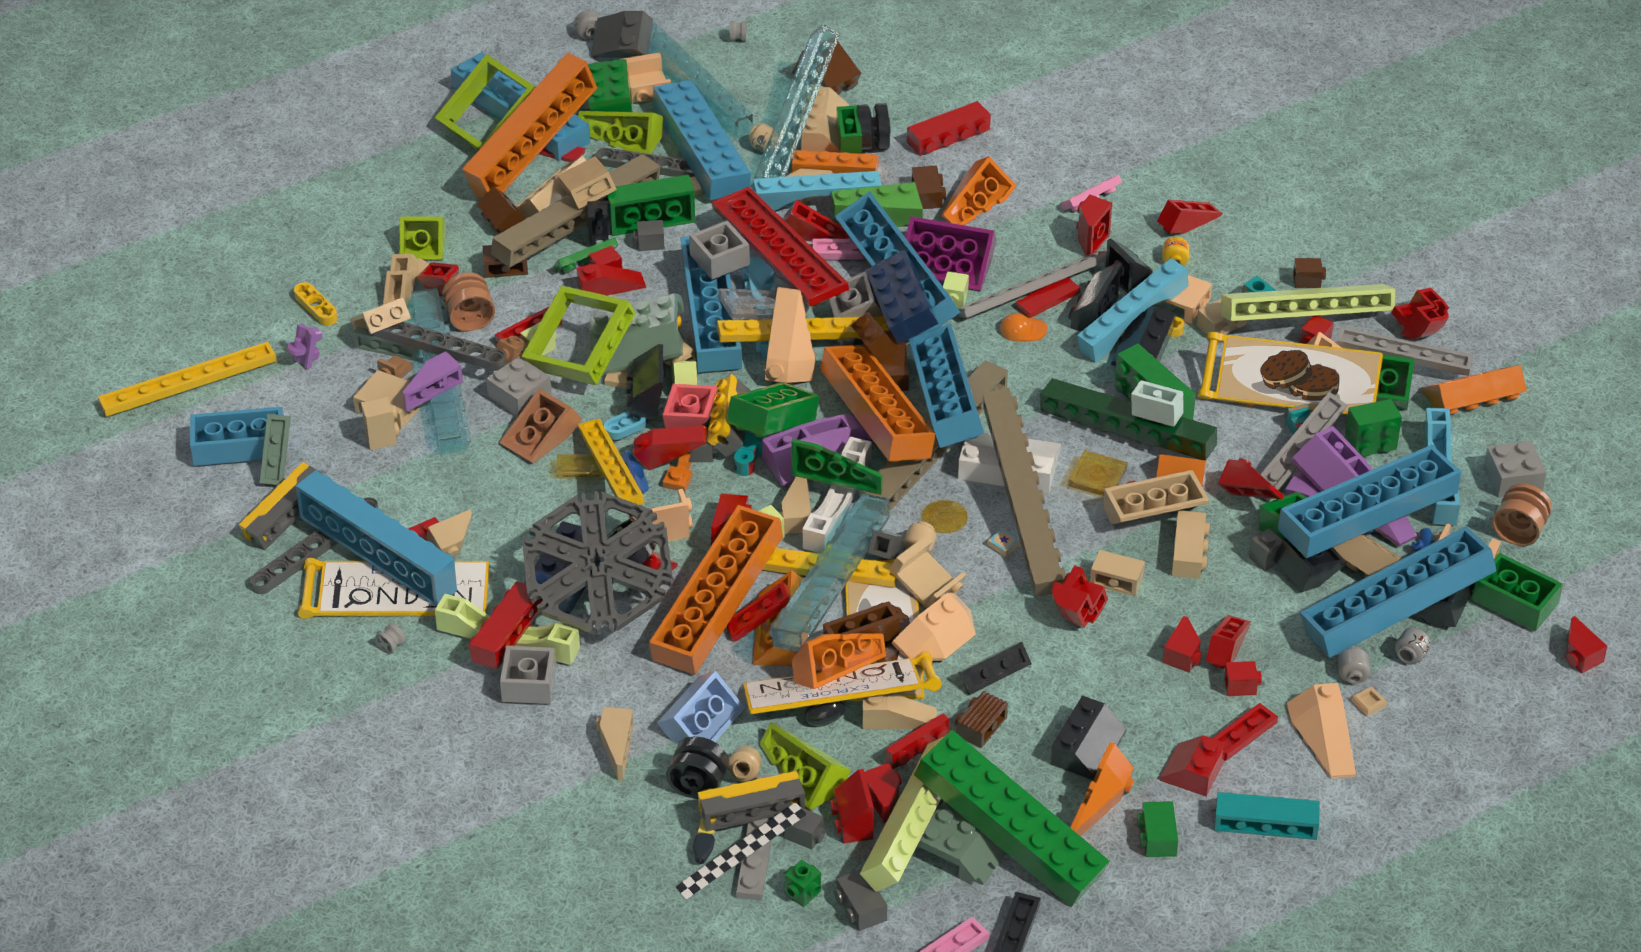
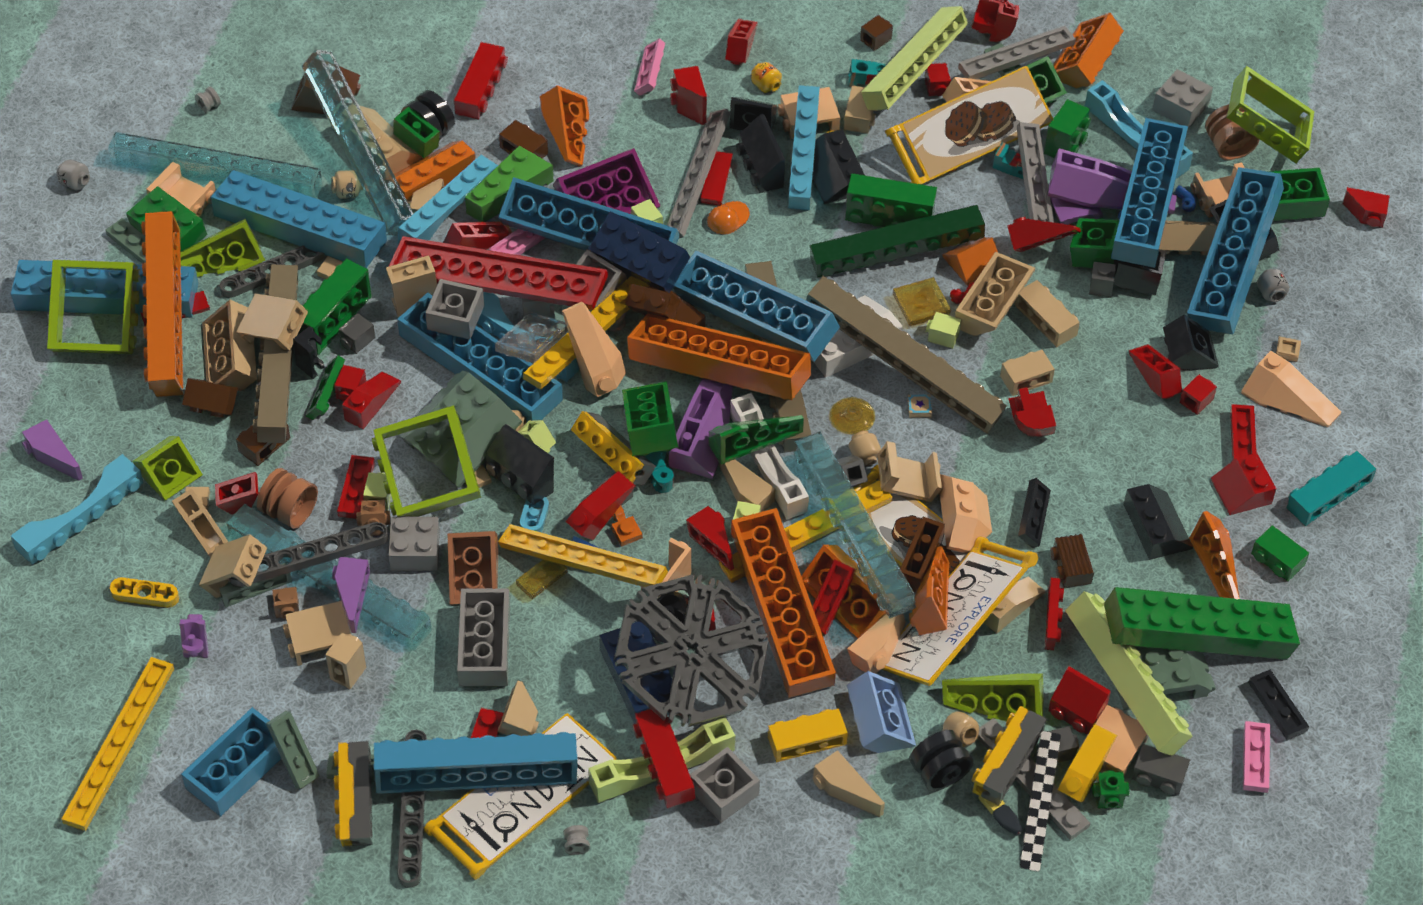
camera: 45 degrees left, 10 degrees up
dark grey slope [592,11,653,58] -> none
coral slope [663,384,717,428] -> none
red slope [865,763,902,823] -> none
light aqua brick [1131,380,1183,426] -> none
red slope [1163,616,1202,673] -> none
light grey head [1338,647,1371,684] -> none
none -> medium azure arch [11,454,143,565]
none -> medium lavender slope [22,419,83,480]
none -> tan panel [386,255,437,317]
none -> light grey brick [457,588,510,686]
none -> yellow brick [768,708,848,762]
none -> light nougat slope [847,604,906,674]
none -> yellowish green brick [925,312,961,349]
none -> yellow slope [1058,724,1118,802]
none -> light nougat panel [1079,705,1149,776]
none -> black slope [1163,315,1219,370]
none -> lime window [1227,66,1315,163]

